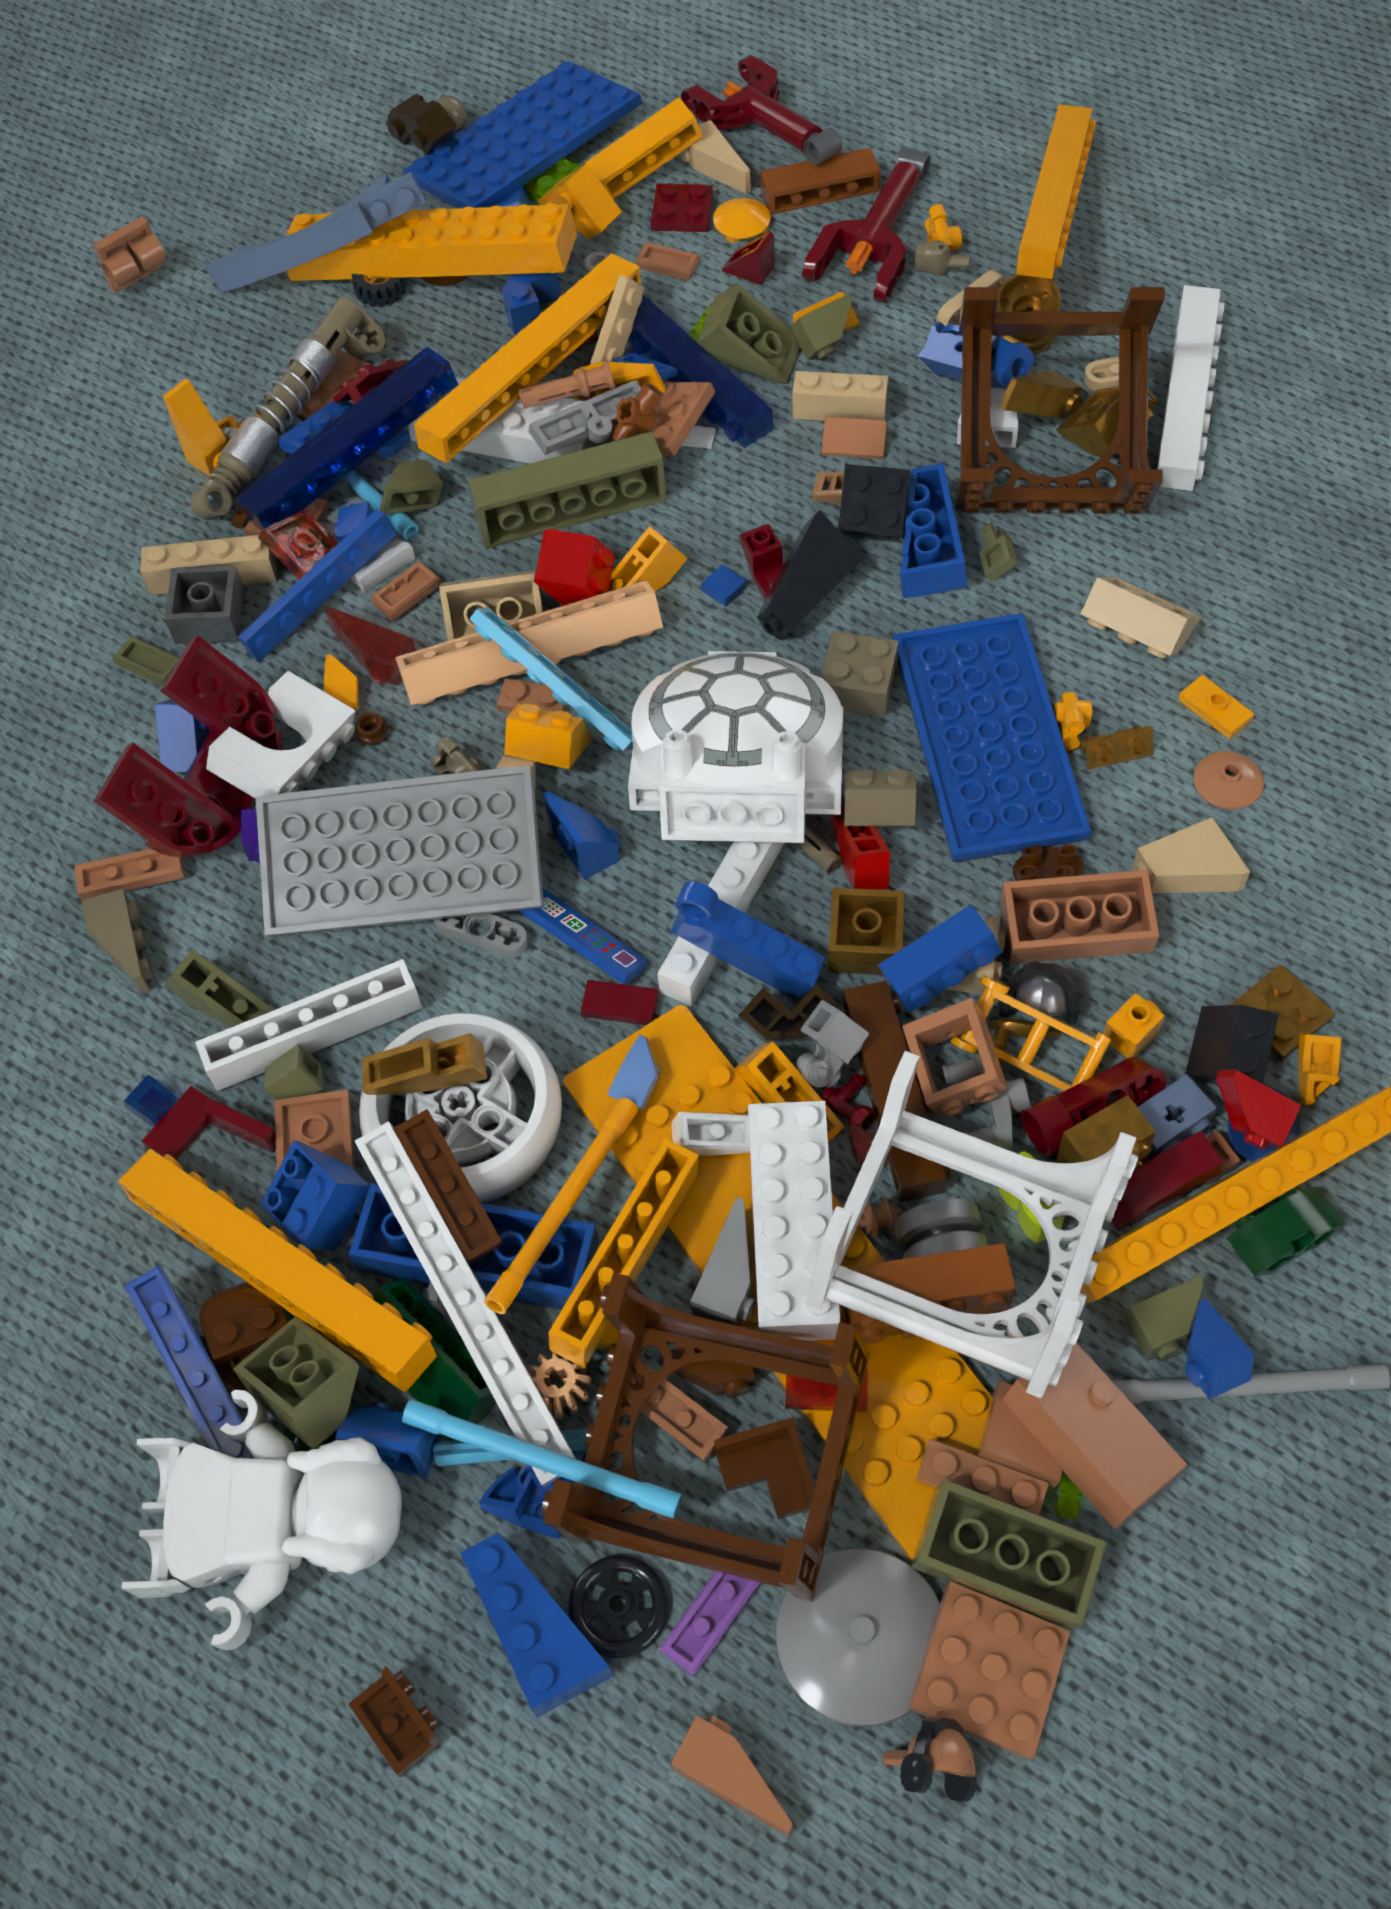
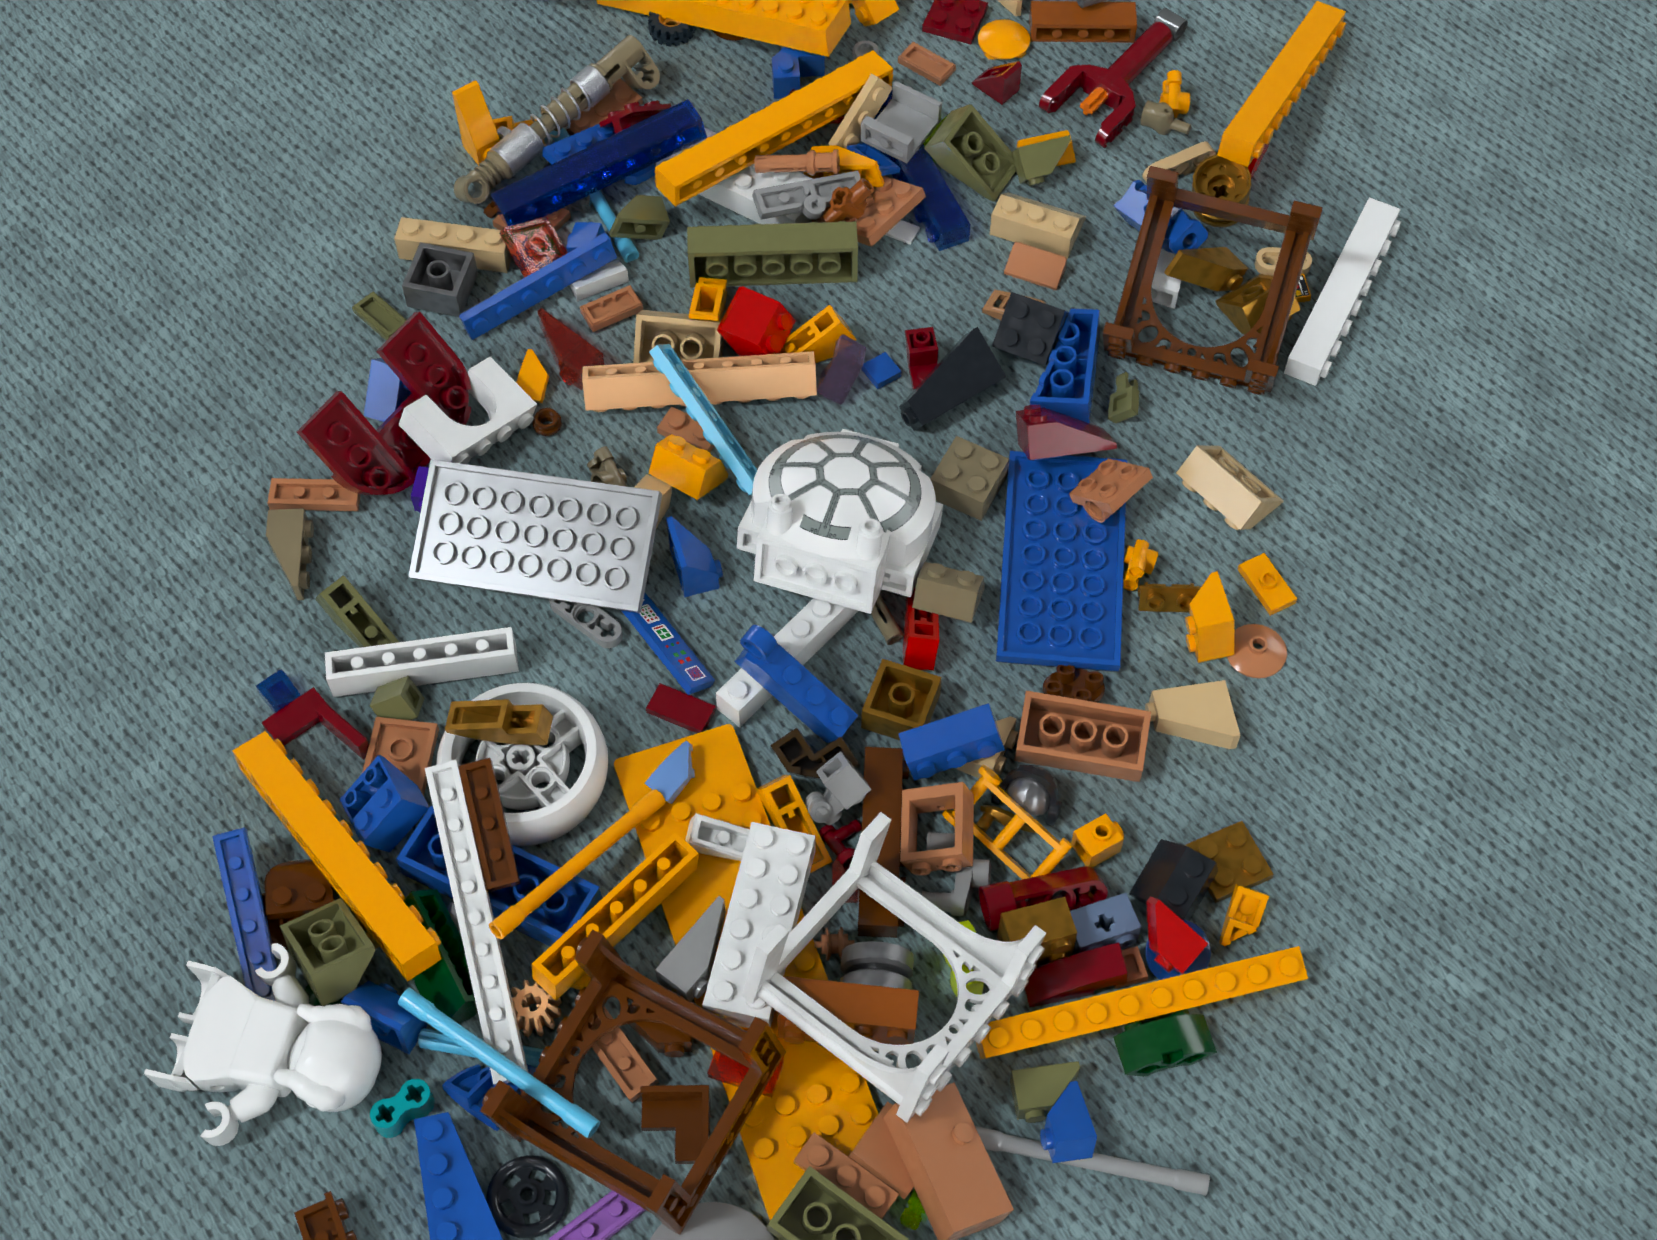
camera: 10 degrees right, 0 degrees up
none -> teal axle [370,1079,435,1138]
none -> light orange slope [689,277,727,321]
none -> clear purple slope [817,334,866,405]
none -> light grey panel [861,81,942,163]
none -> slope [1016,405,1117,460]
none -> nougat plate [1069,458,1153,523]
none -> light orange slope [1185,571,1235,663]

